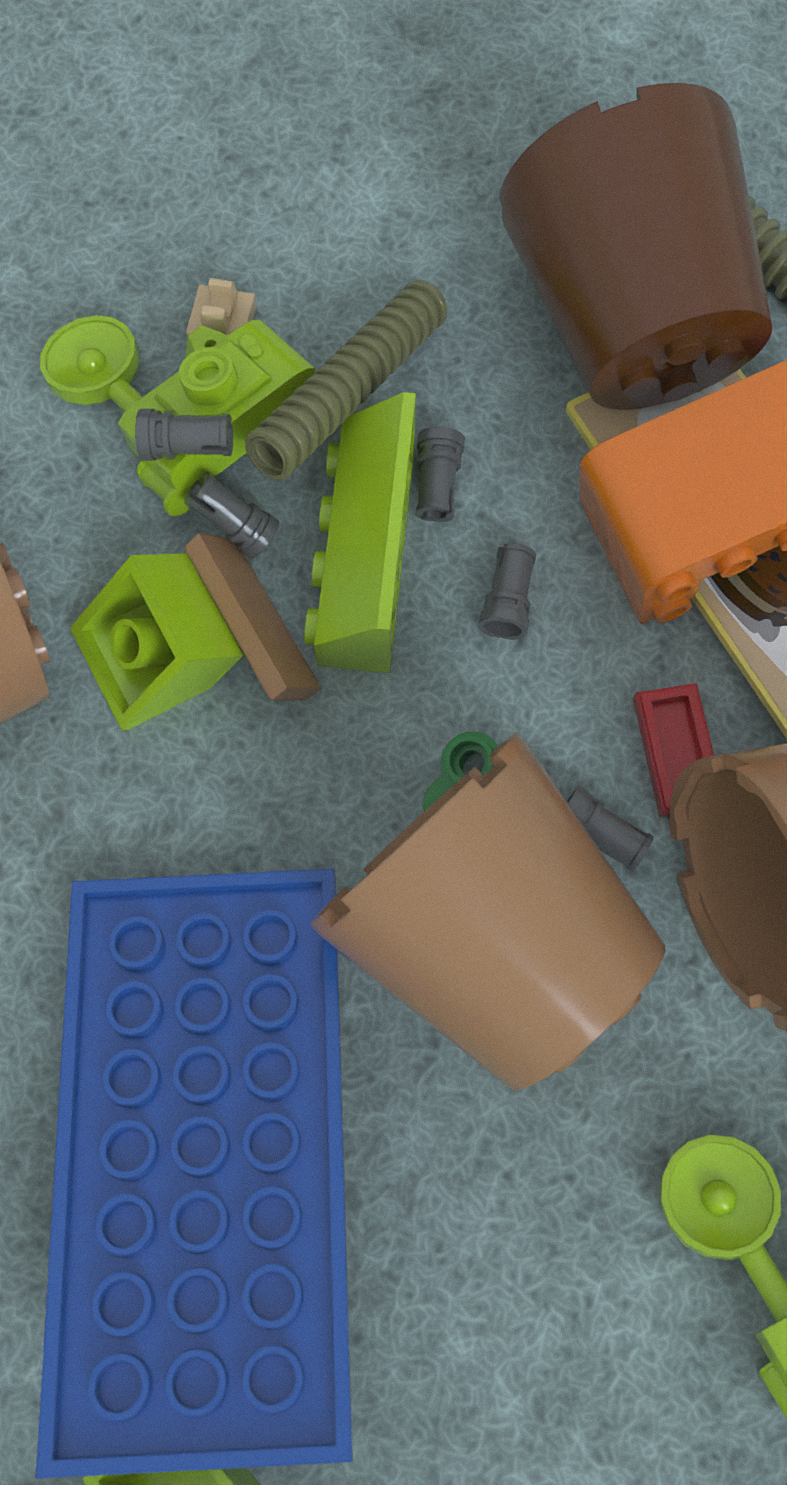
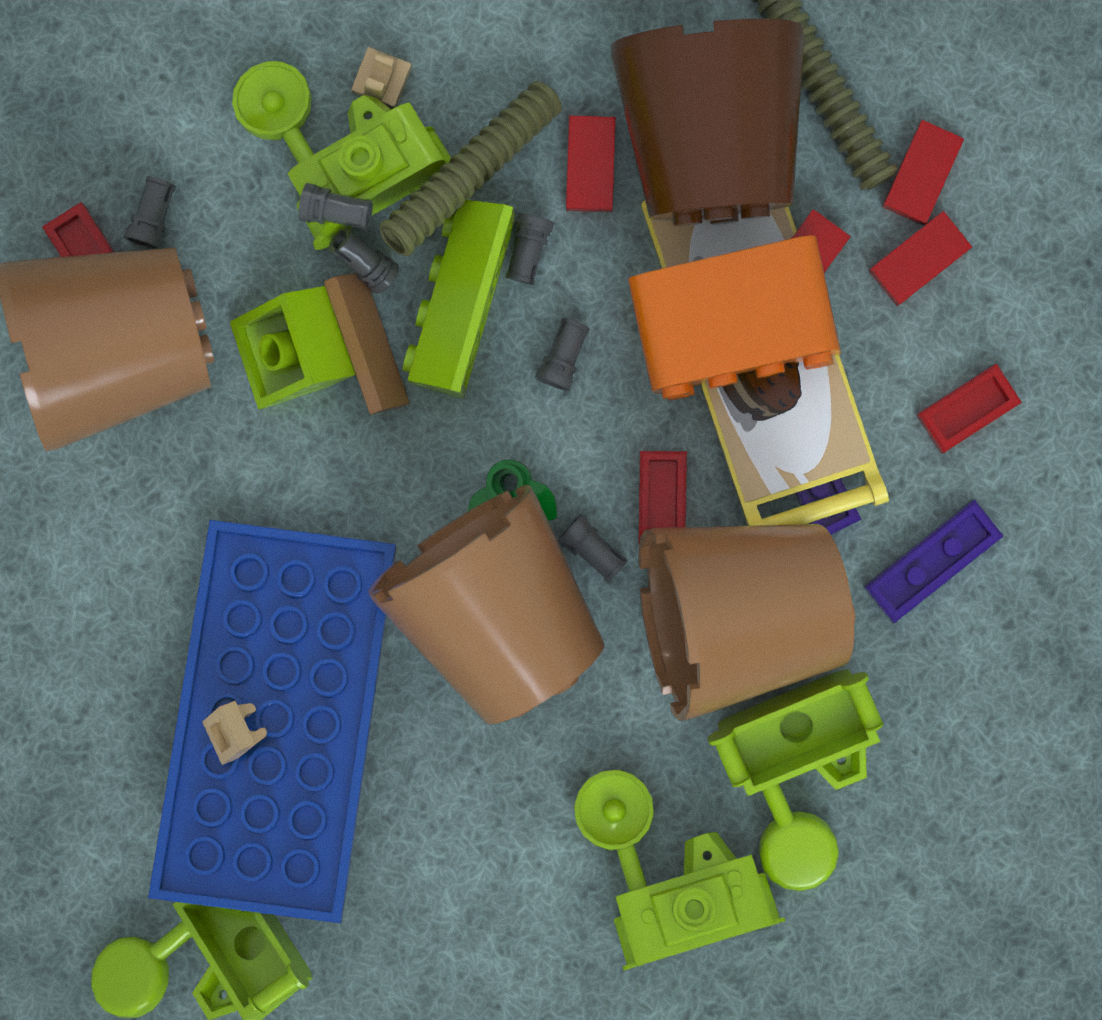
camera: 10 degrees right, 15 degrees up
none -> tan tile [202,701,267,765]
none -> red tile [566,115,616,212]

